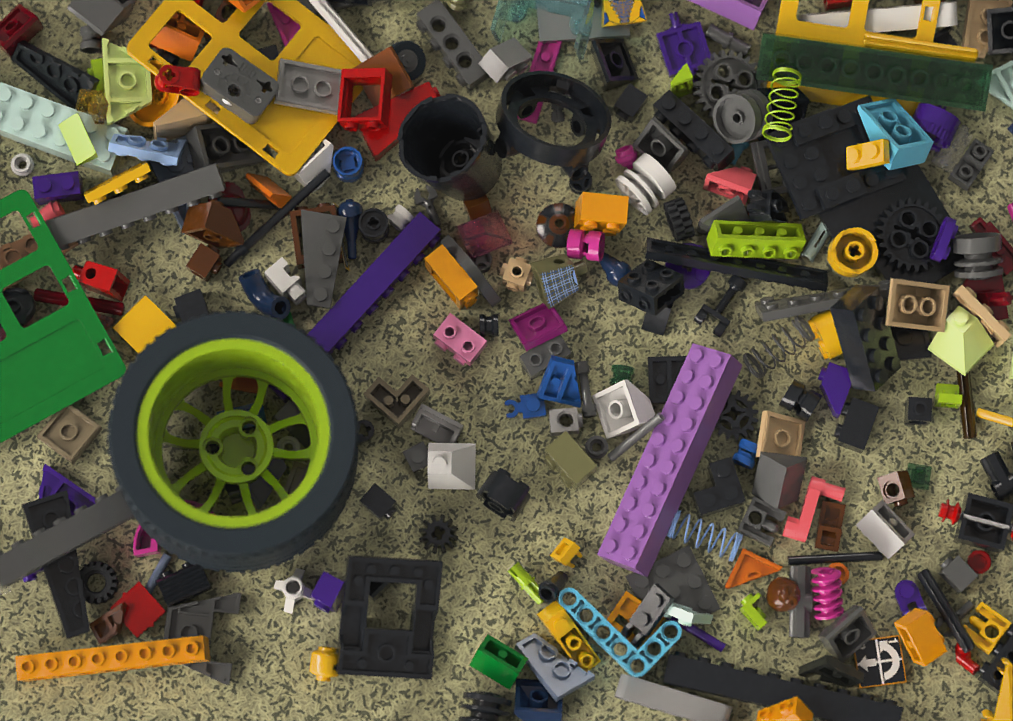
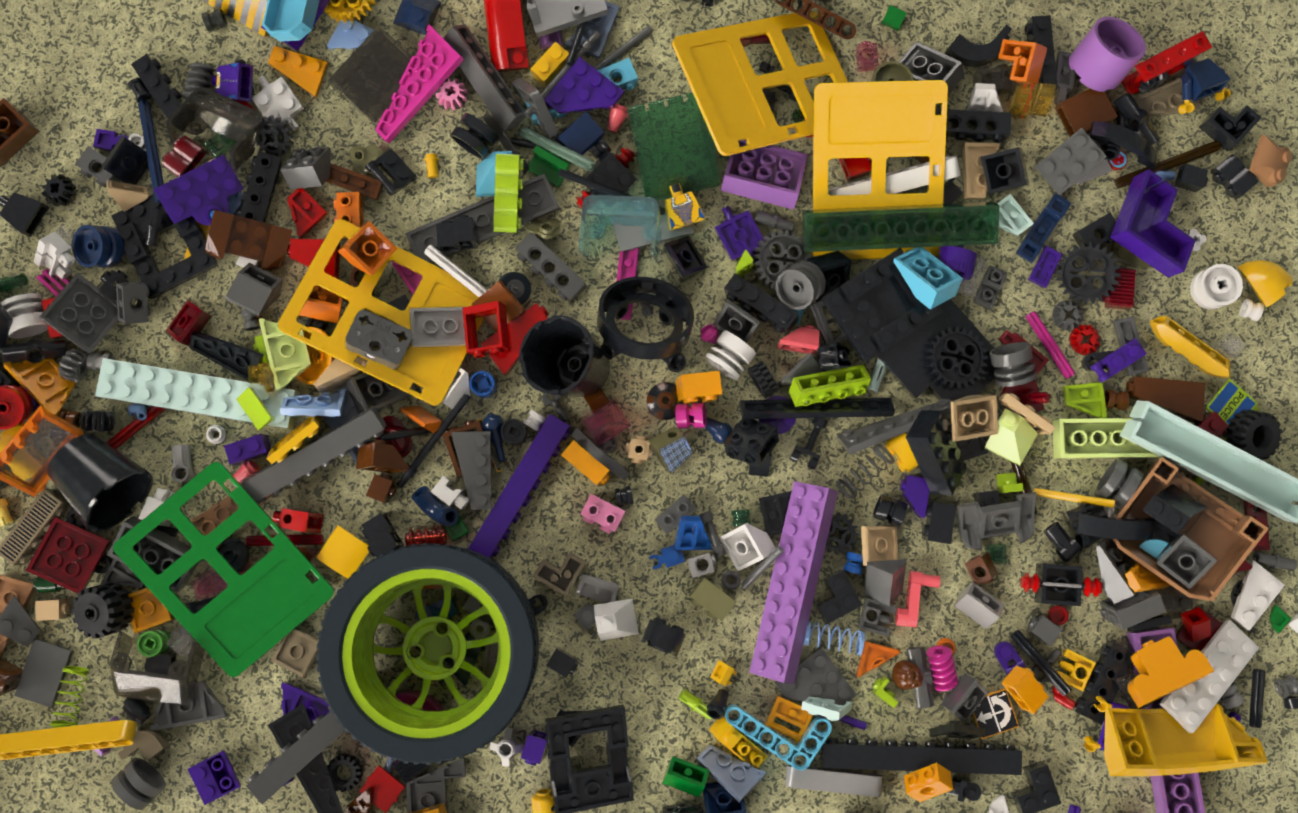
camera: 10 degrees left, 5 degrees up
red piece [154,65,201,96] -> none
black gear [419,514,458,554] -> none
light grey brick [478,37,532,83] -> none
magenta tile [508,303,568,351] -> none
black brick [613,83,648,123] -> none
hinge [621,583,675,649] -> none
lime piece [762,67,802,142] -> none
black bar [787,551,883,566] -> none
reddish brown slope [815,500,846,552] -> none
yellow brick [827,227,878,278] -> none
yellow plate [846,139,890,171] -> none
yellow axle [864,33,978,61] -> none
dark purple plate [930,216,958,262] -> none
none -> dark grey piece [958,492,1036,551]

